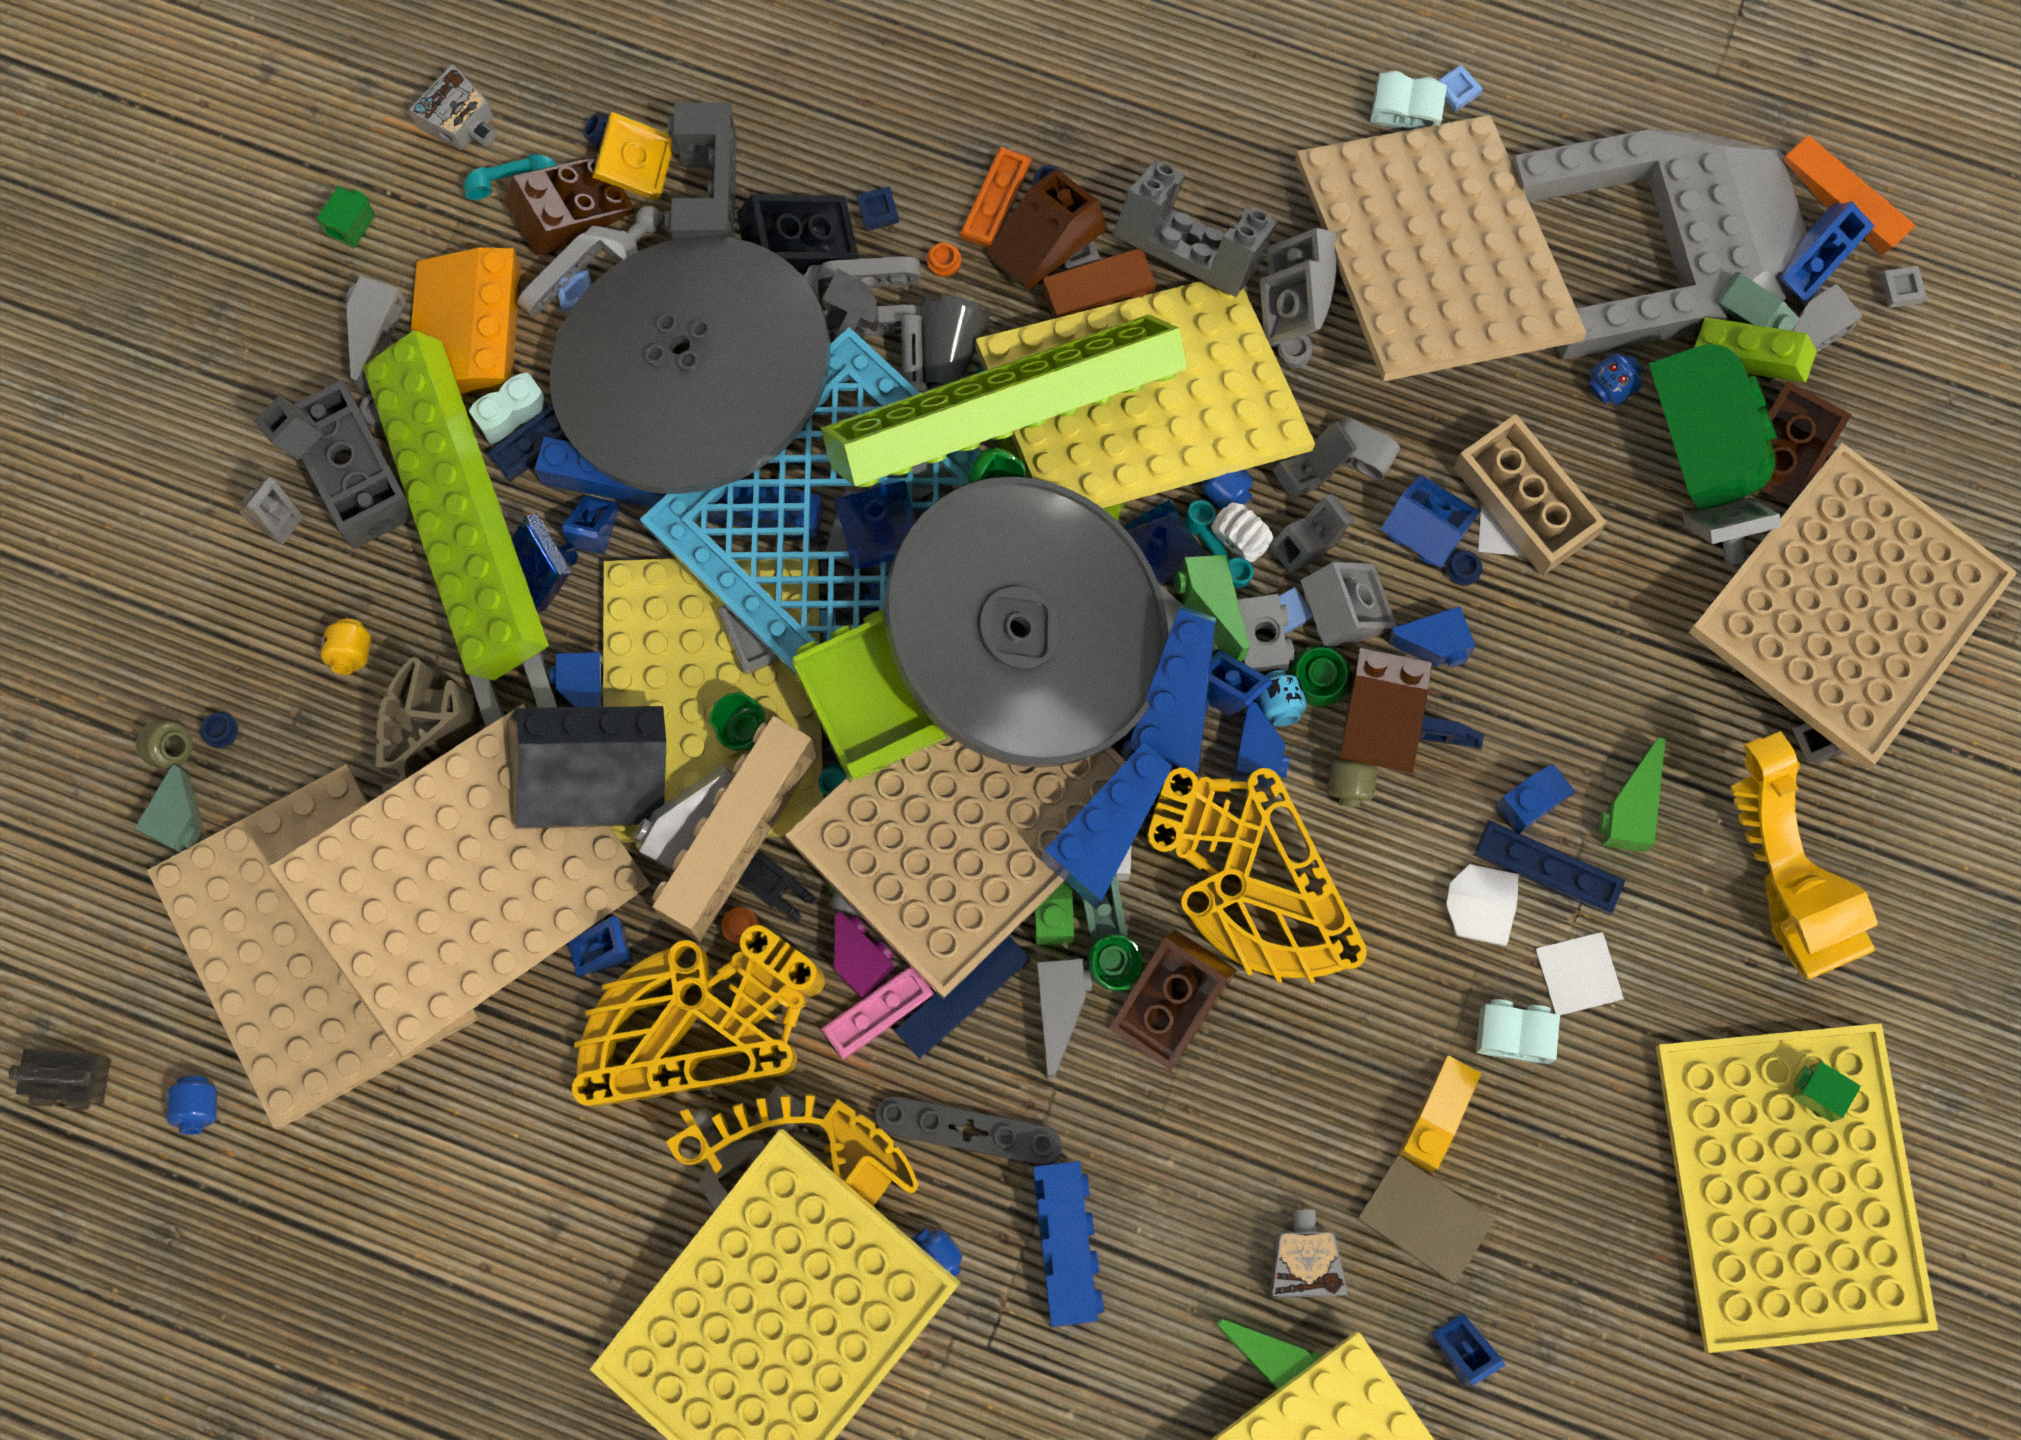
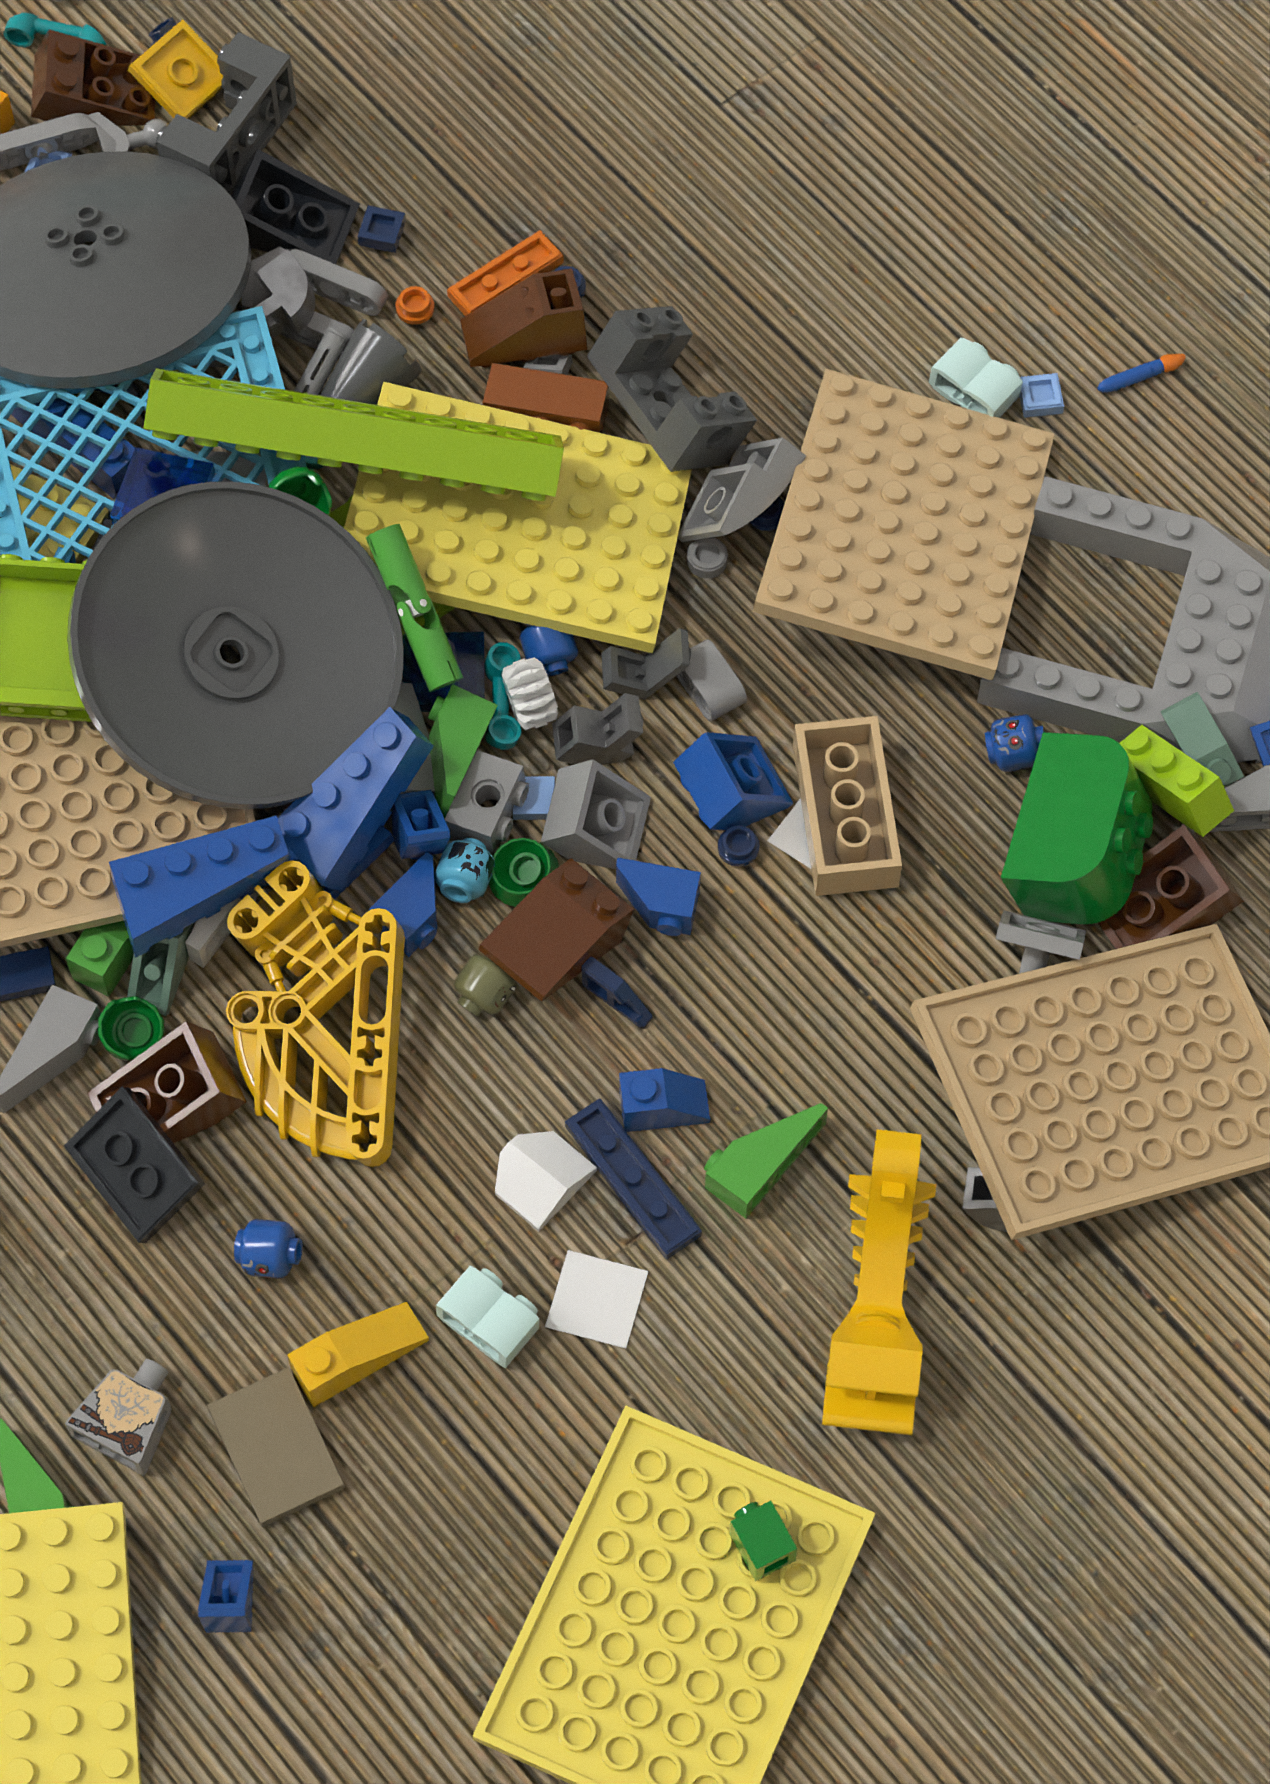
camera: 30 degrees right, 10 degrees down
none -> black tile [64,1086,205,1243]
none -> blue head [234,1219,302,1279]
none -> bright green piece [366,524,463,692]
none -> blue piece [1097,354,1186,393]

